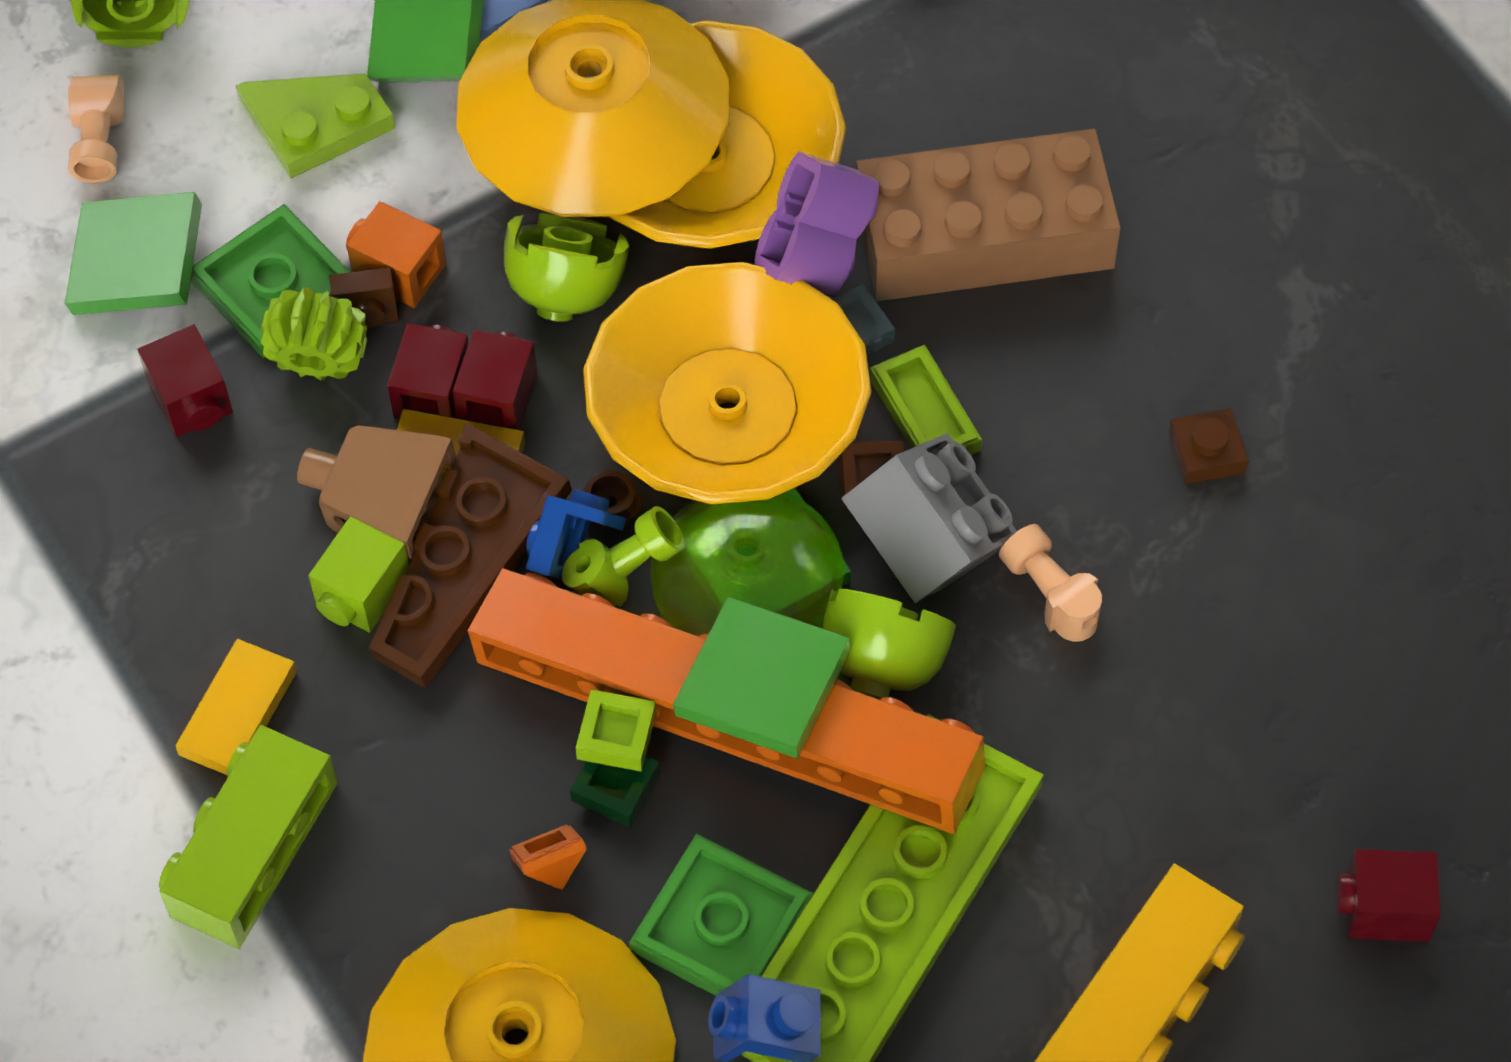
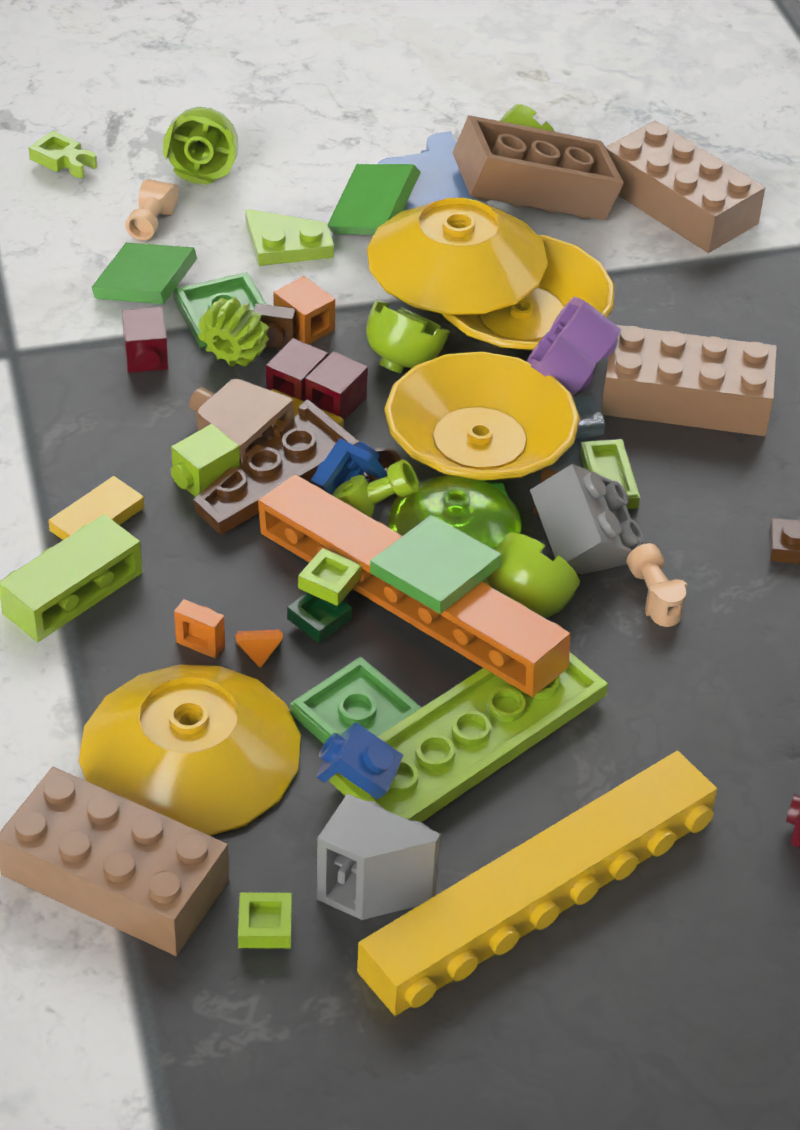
camera: 15 degrees right, 15 degrees down
none -> orange plate [174,599,225,659]

